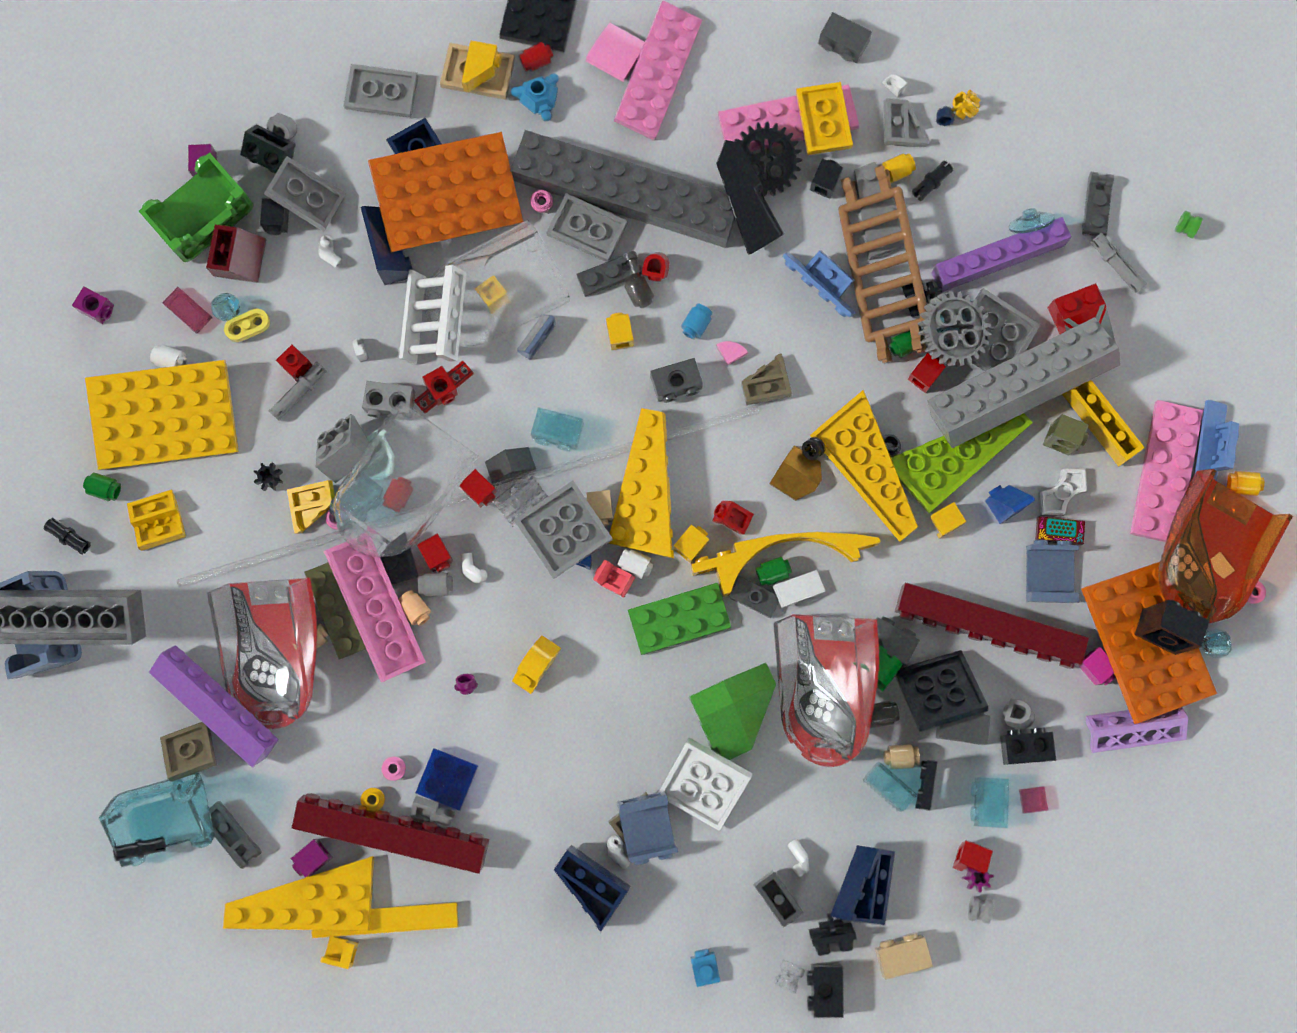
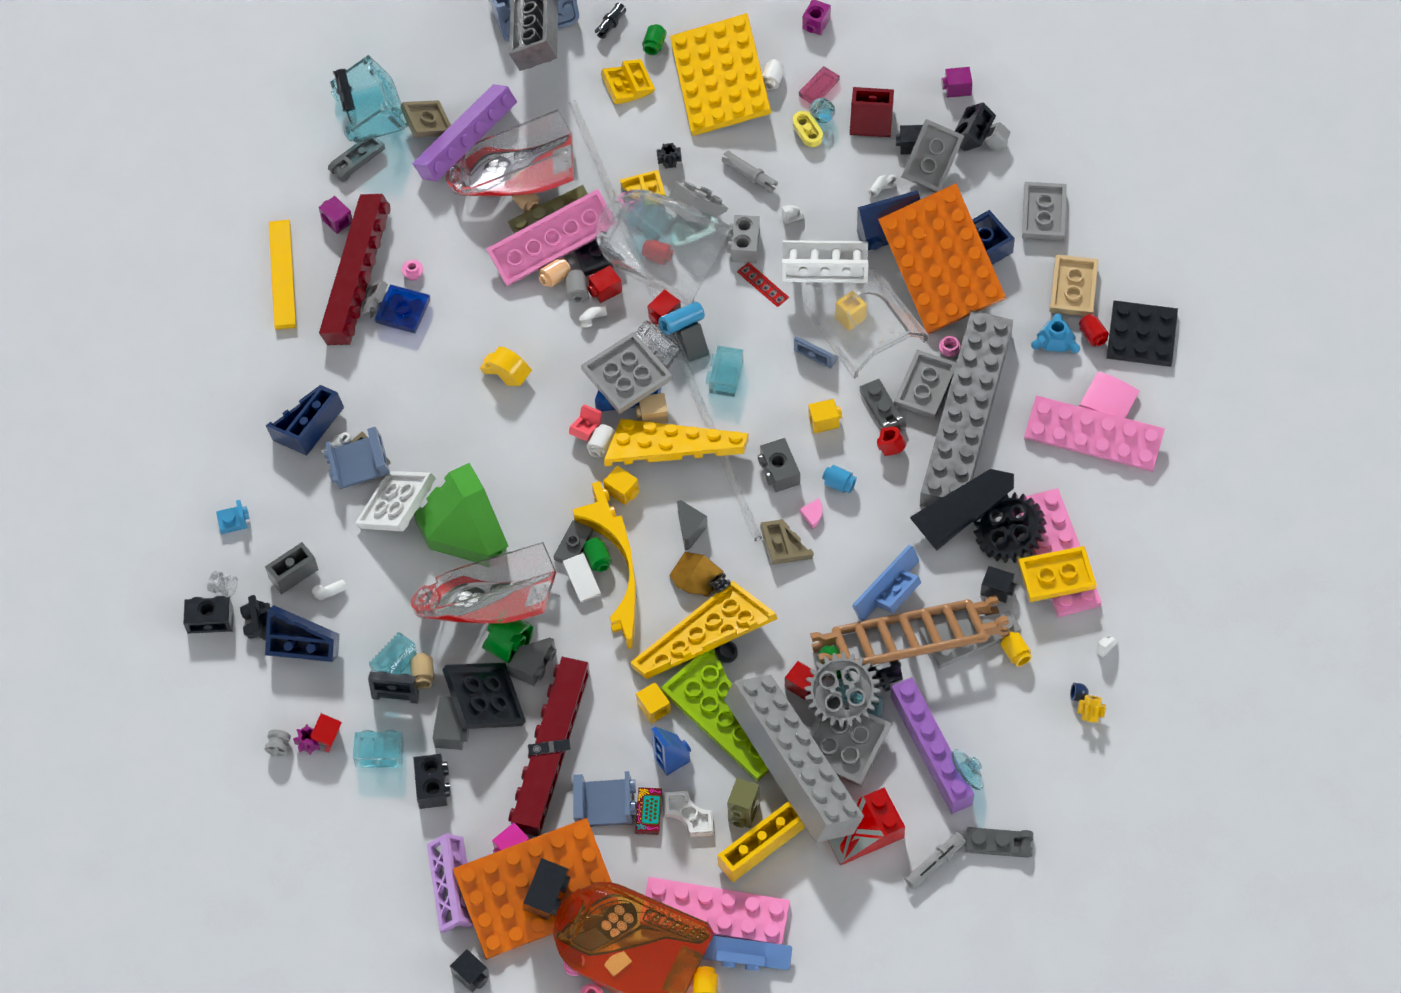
camera: 90 degrees right, 20 degrees down
bright green windscreen [139,152,254,262] -> none
yellow wing [223,856,374,931] -> none
red brick [276,344,313,382] -> none
yellow panel [320,937,359,969] -> none
yellow plate [360,788,385,812] -> none
red brick [422,366,458,406] -> none
magenta plate [454,674,478,695] -> none
yellow slope [462,40,502,93] -> none
clear smoke brick [624,273,654,308] -> none
bright green plate [628,583,731,655] -> none
red bracket [712,501,754,535] -> none
dark grey brick [818,12,872,63] -> none
clear smoke brick [870,701,900,728] -> none
tan brick [875,933,933,980] -> none
light grey wing [884,98,929,147] -> none
black pin [912,160,953,201] -> none
light grey plate [1003,698,1035,729] -> none
clear pink tile [1019,786,1048,814] -> none
bright green wheel [1175,211,1203,239] -> none
clear light blue piece [1202,629,1232,659] -> none
none -> black brick [450,949,489,993]
none -> black sticker [528,739,571,756]
none -> dark azure piece [658,302,705,335]
none -> dark grey slope [677,500,708,550]

